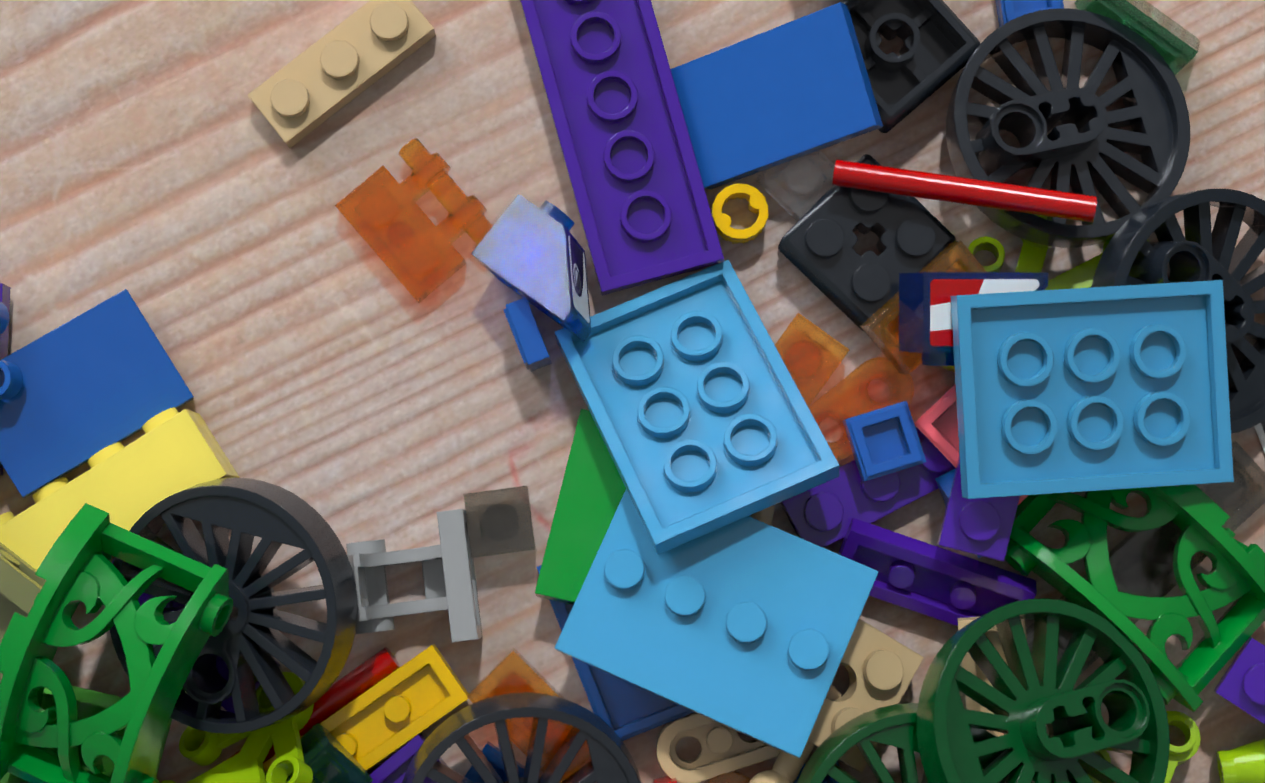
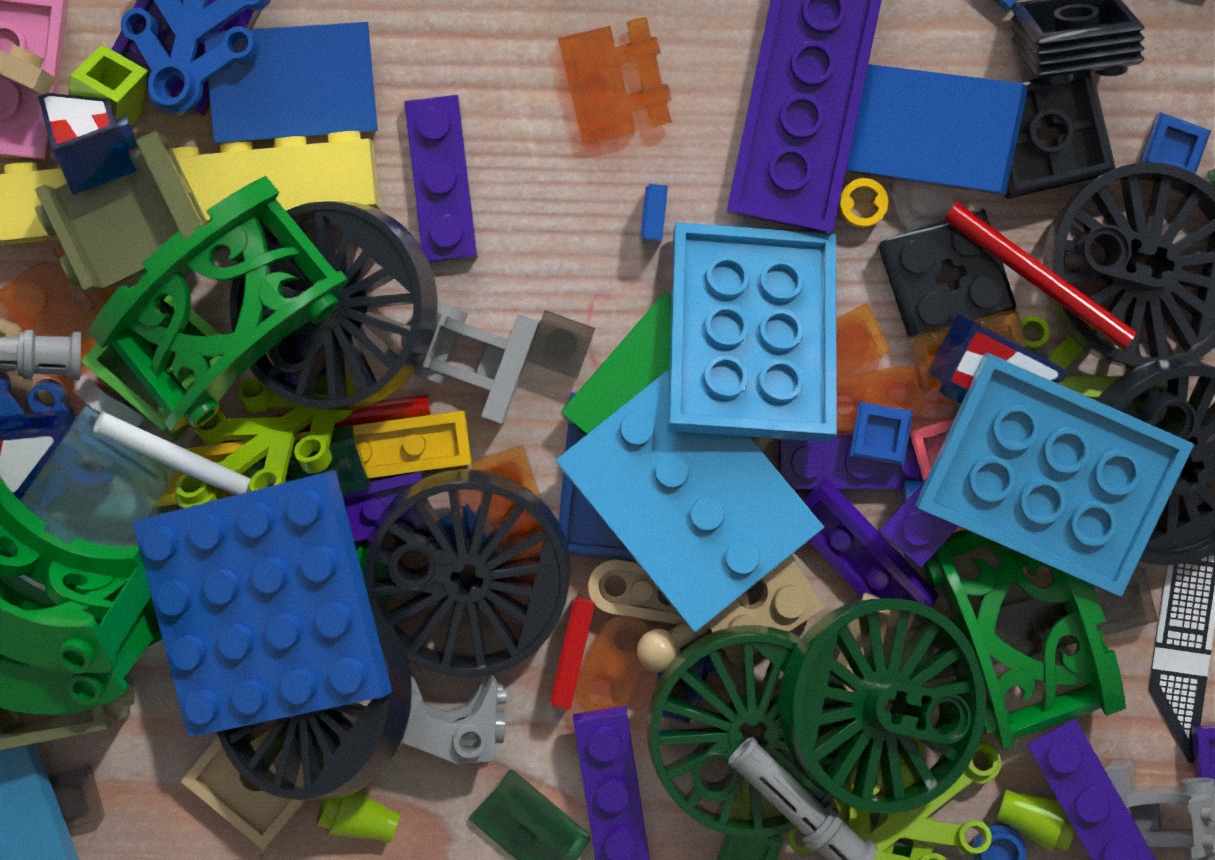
camera: 25 degrees right, 5 degrees up
clear blue slope [471,194,592,343] -> none
none -> dark purple plate [404,95,478,263]

